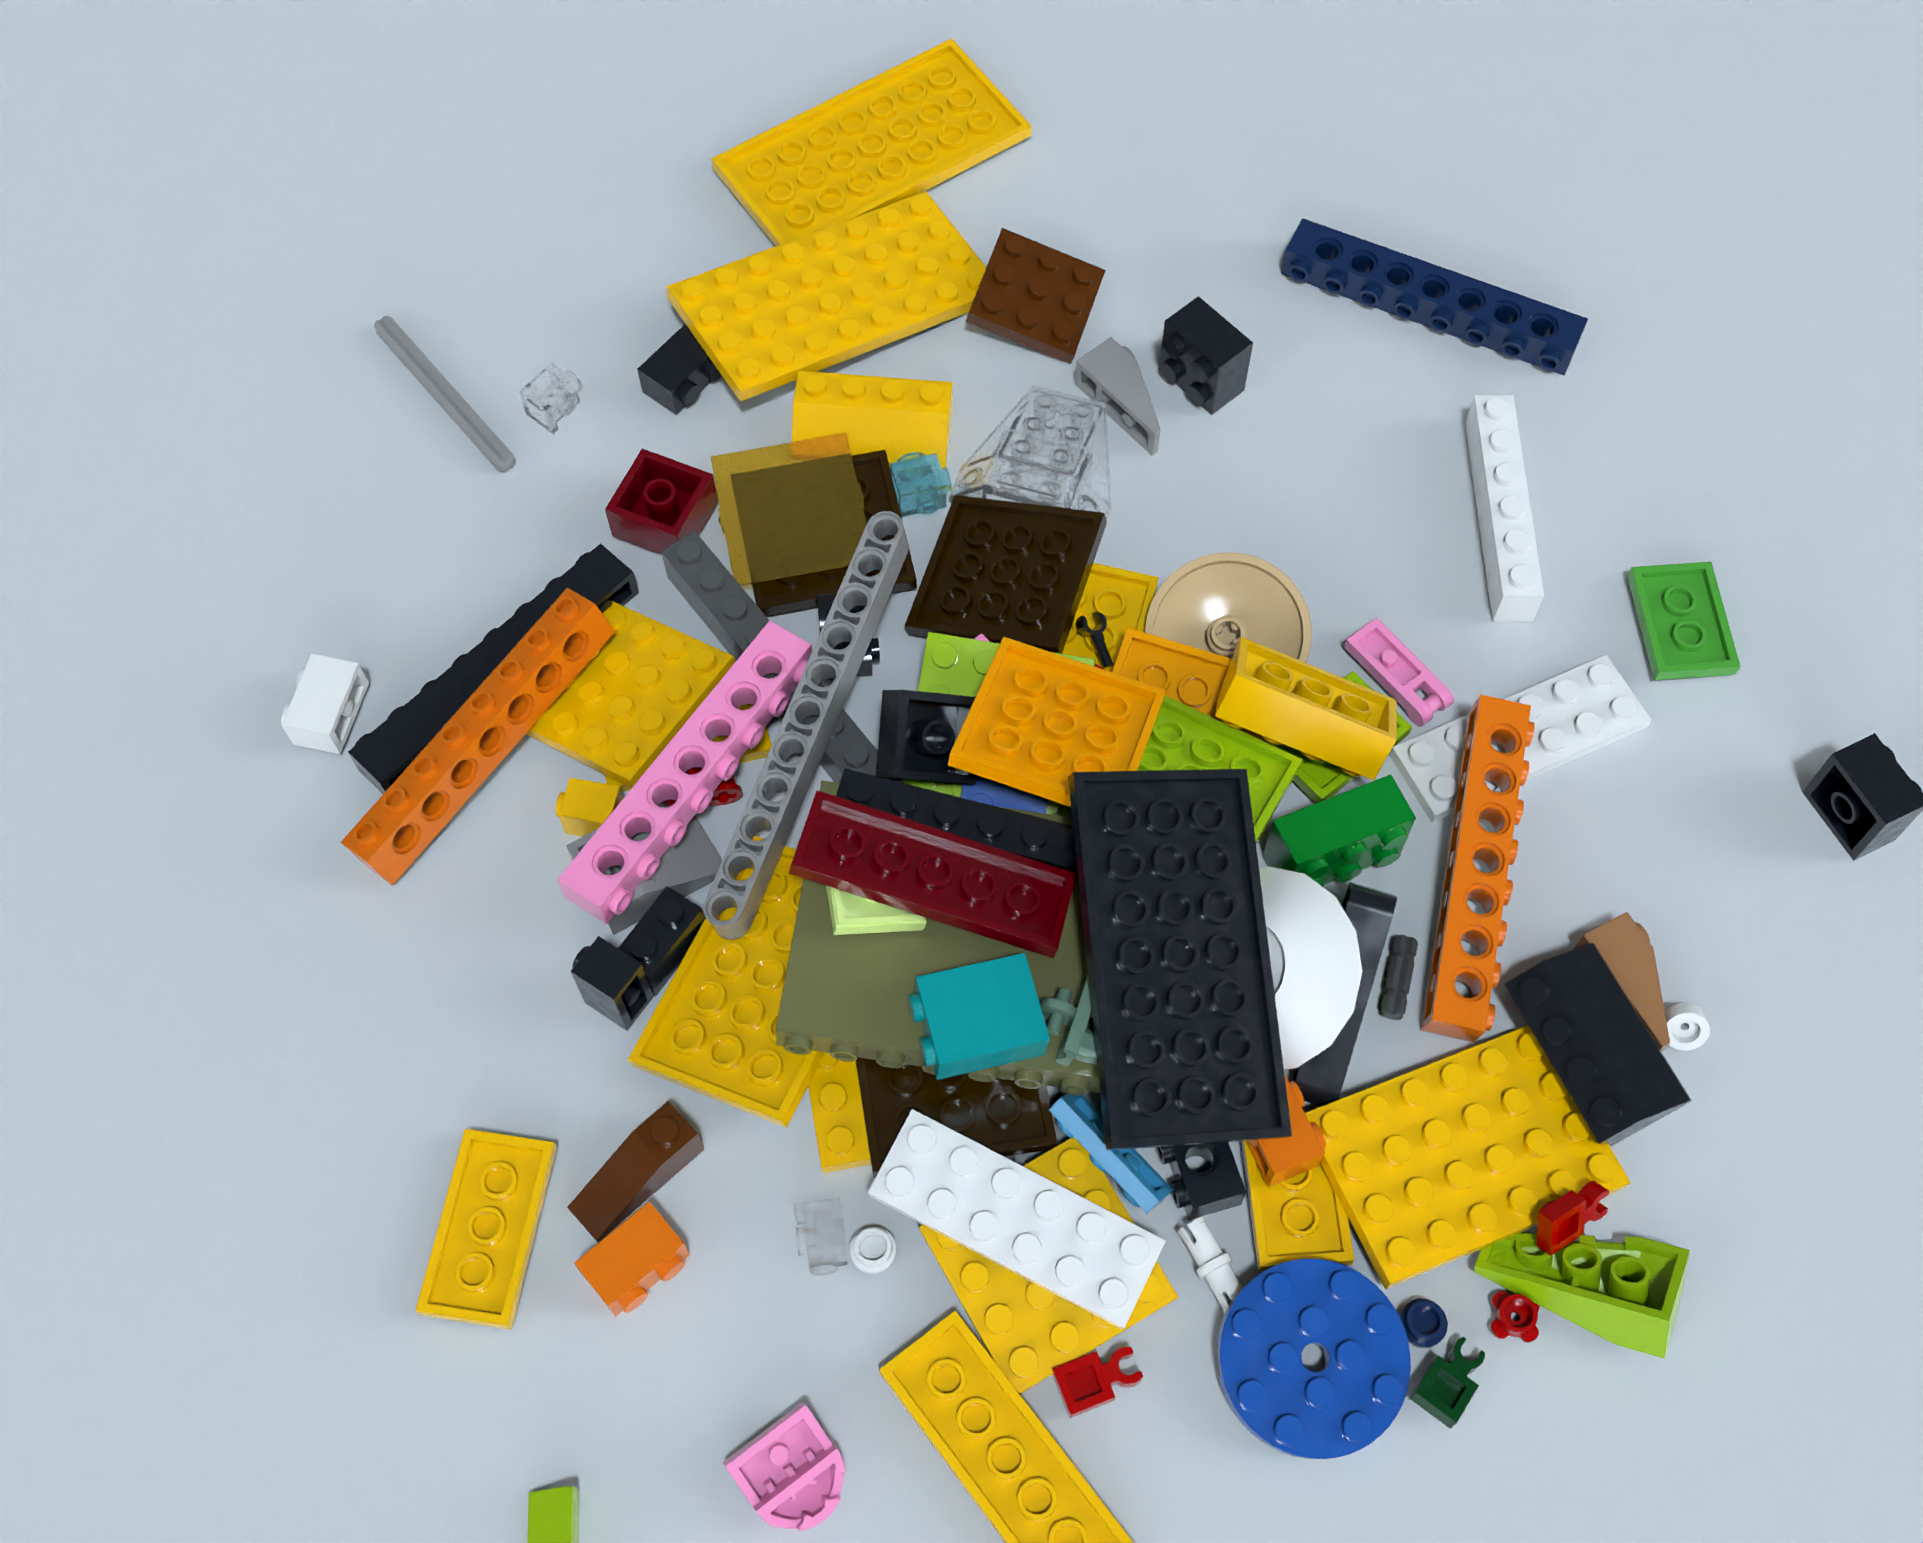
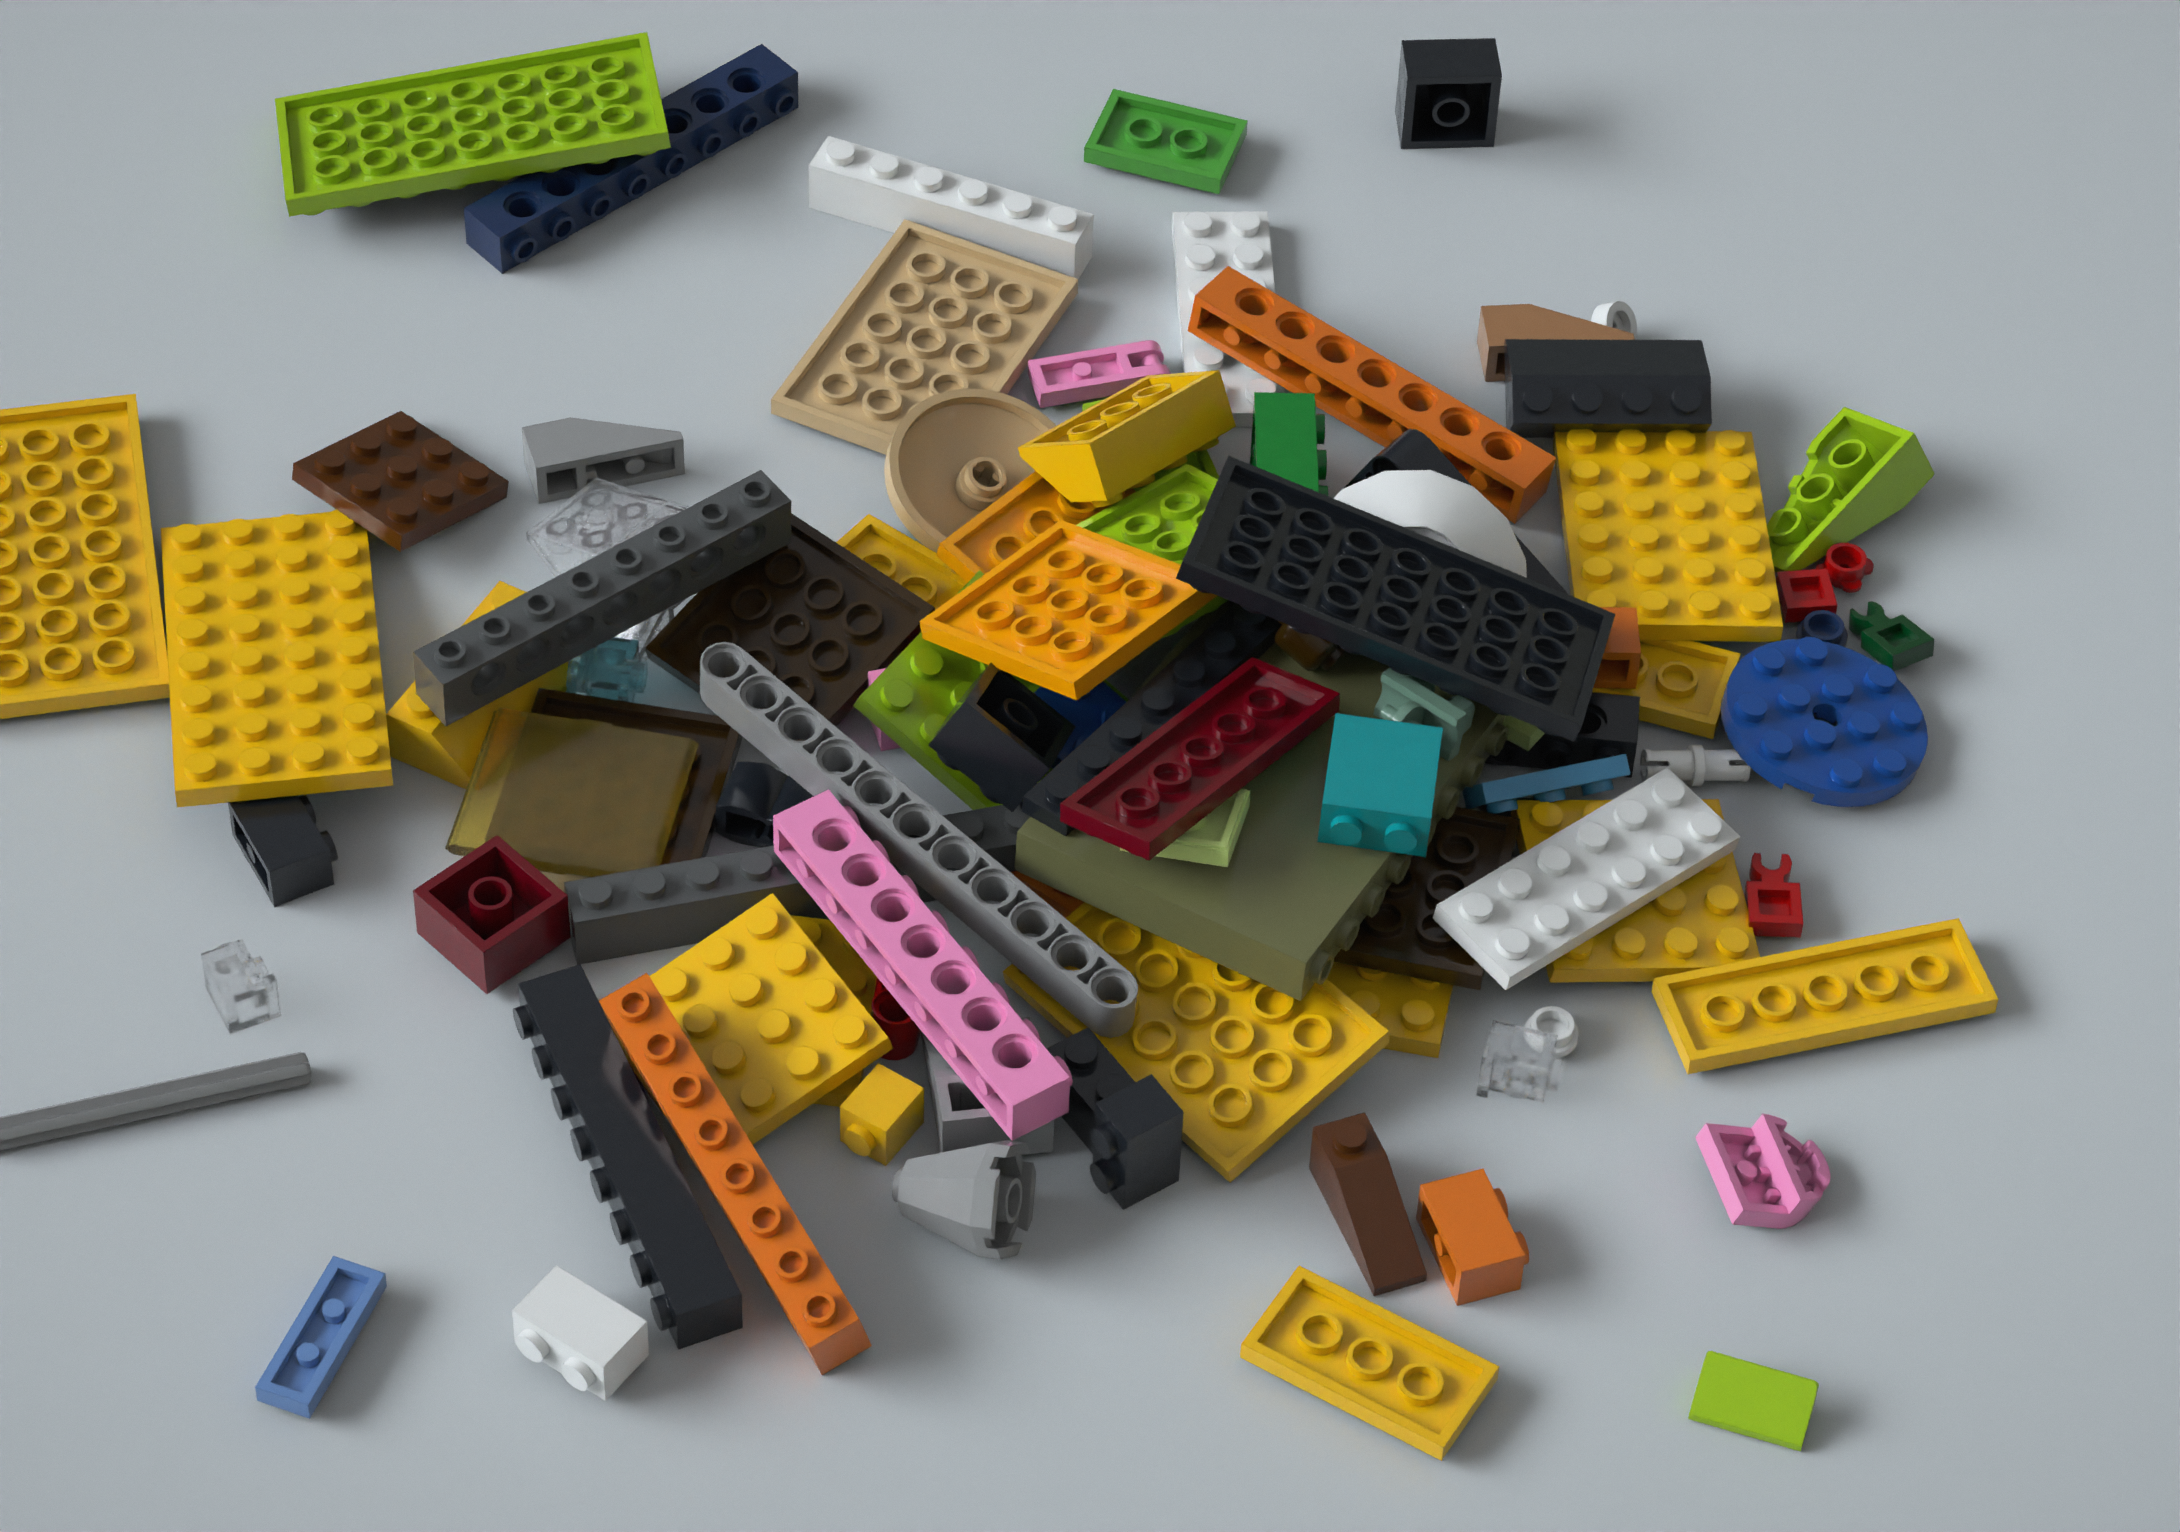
camera: 70 degrees left, 15 degrees down
black hand [1076,612,1113,668] -> none
black brick [1159,296,1253,415] -> none
red plate [1536,1180,1609,1256] -> none
none -> medium blue plate [255,1256,387,1419]
none -> lime plate [275,32,671,217]
none -> dark grey brick [413,470,791,726]
none -> tan plate [771,219,1078,455]
none -> light grey cone [892,1140,1036,1259]
none -> red plate [1776,568,1838,623]

